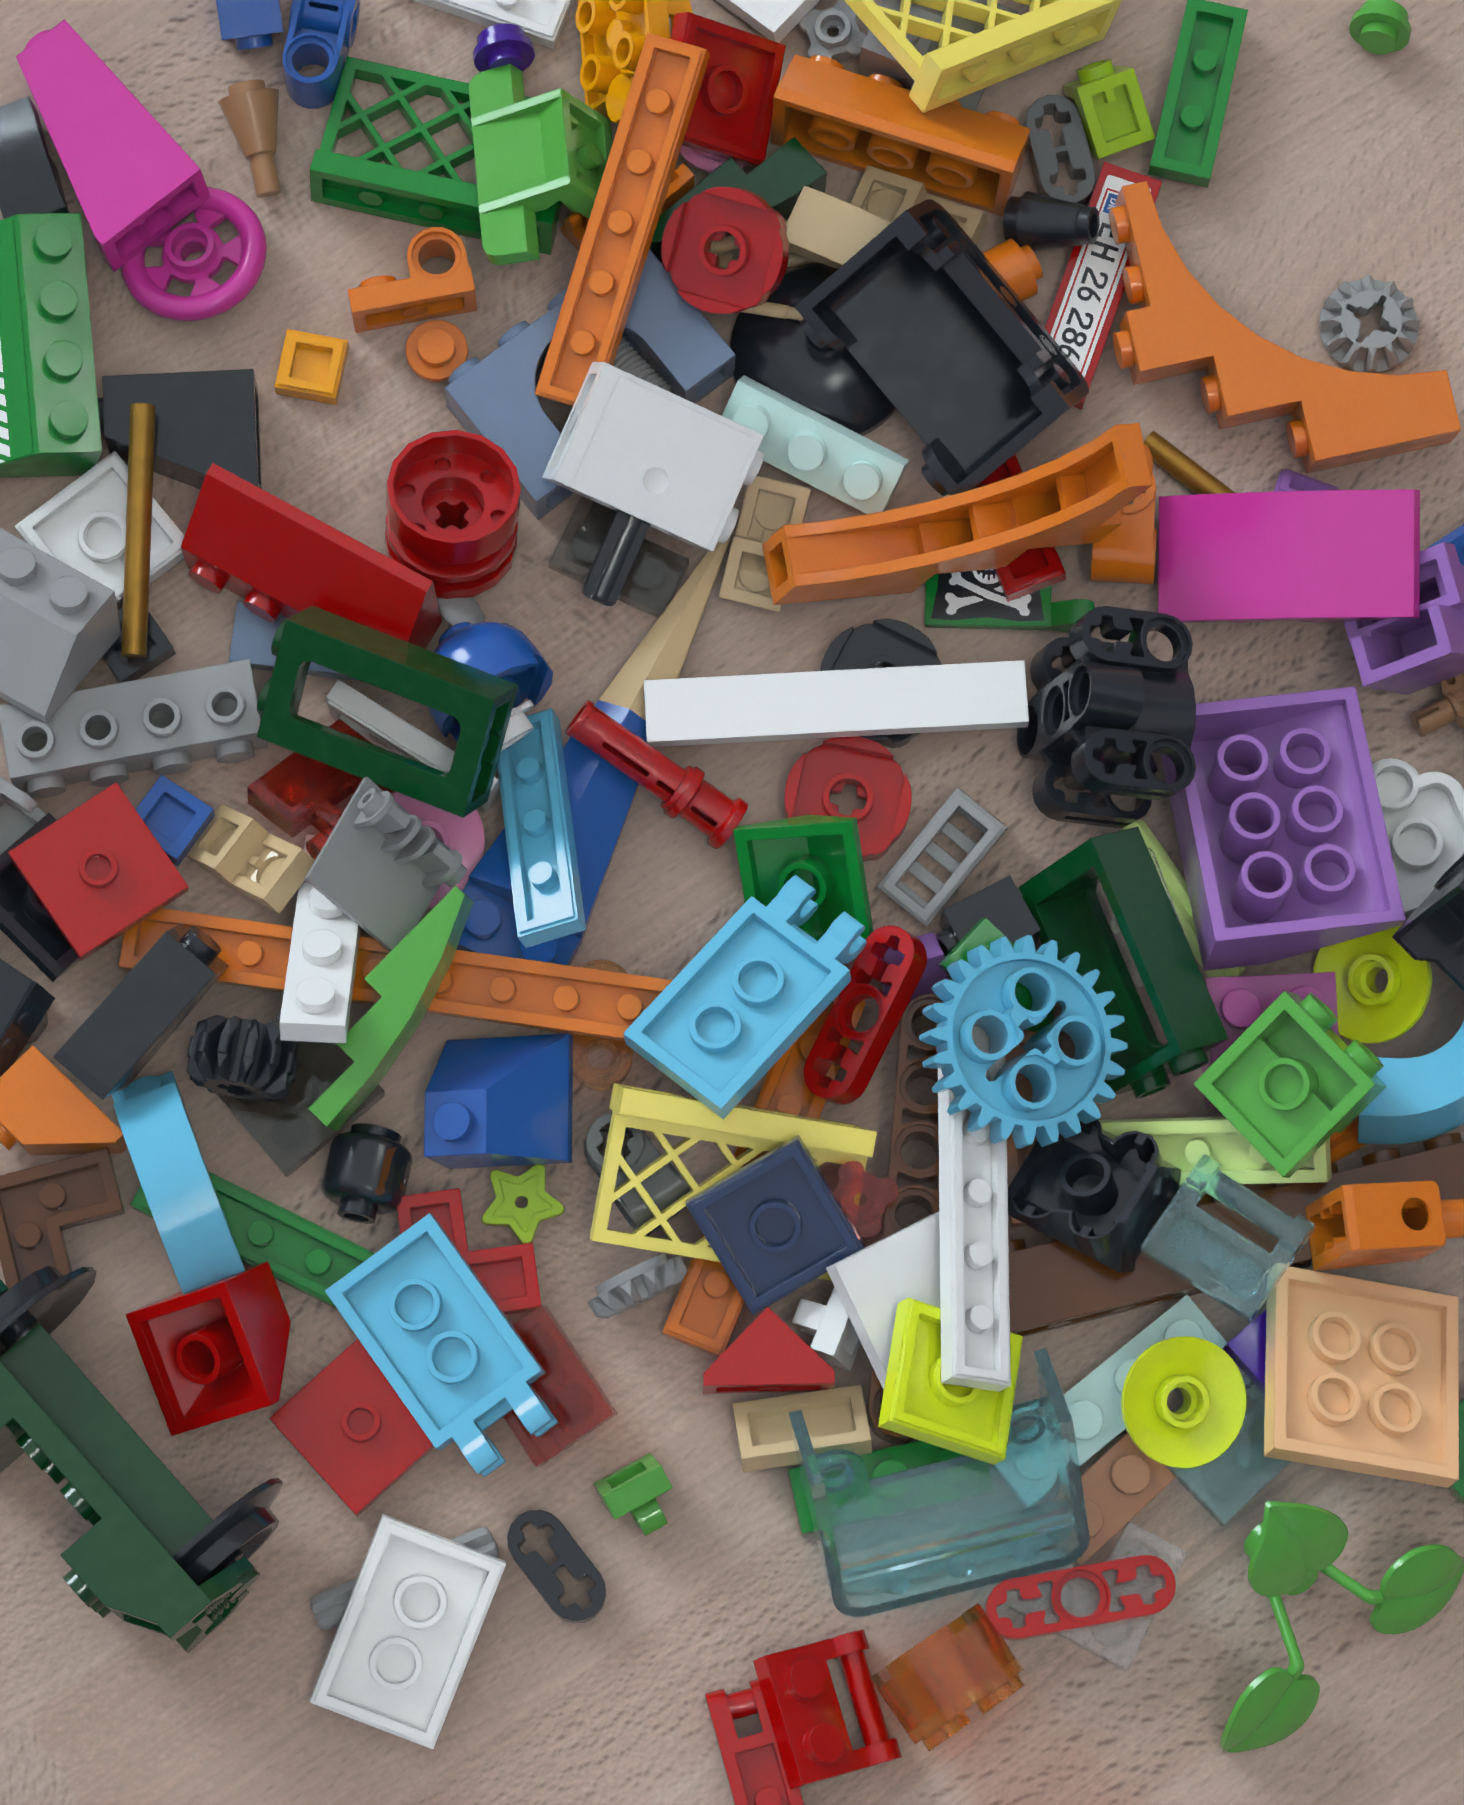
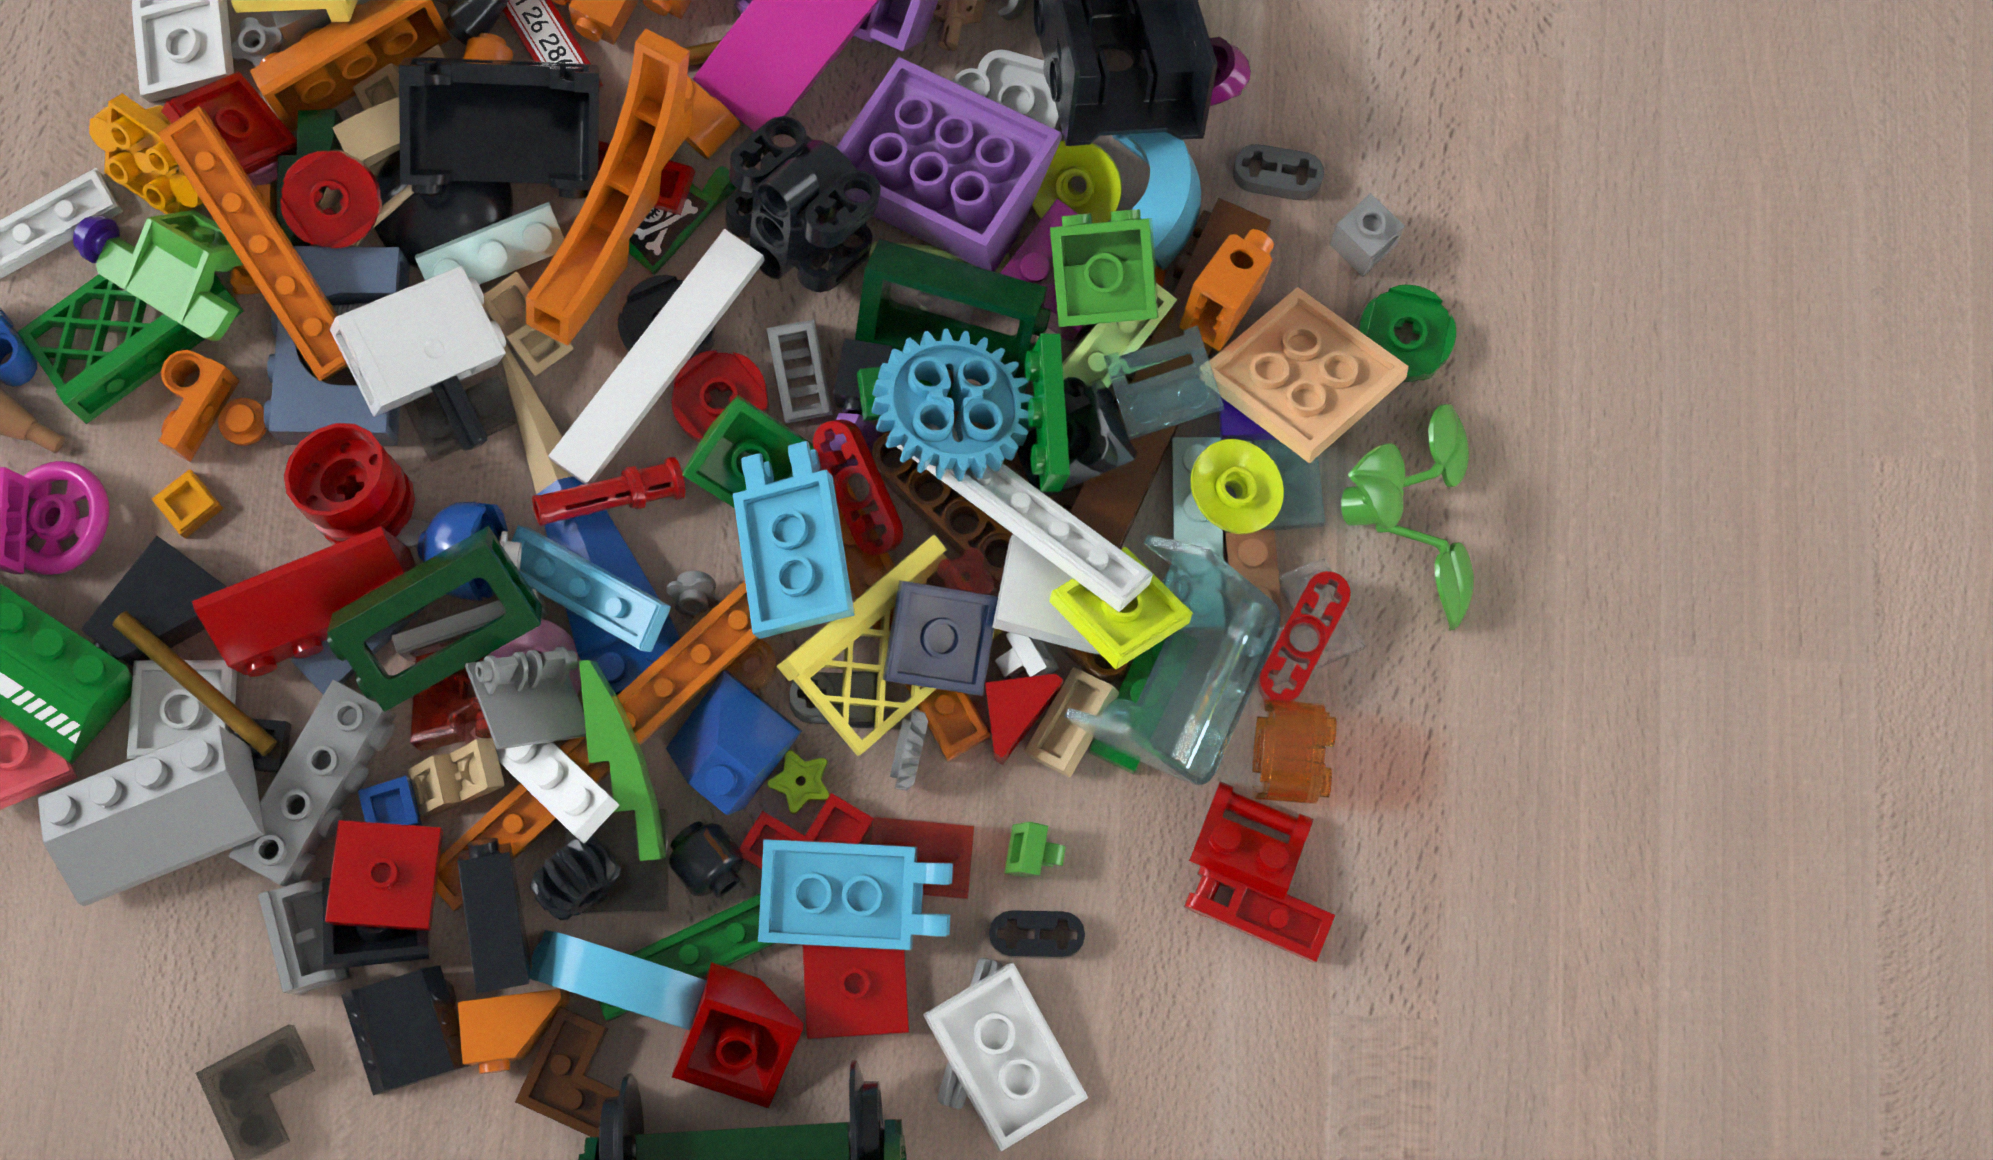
camera: 45 degrees left, 0 degrees up
none -> light grey plate [666,571,722,615]
none -> green plate [1025,333,1070,492]

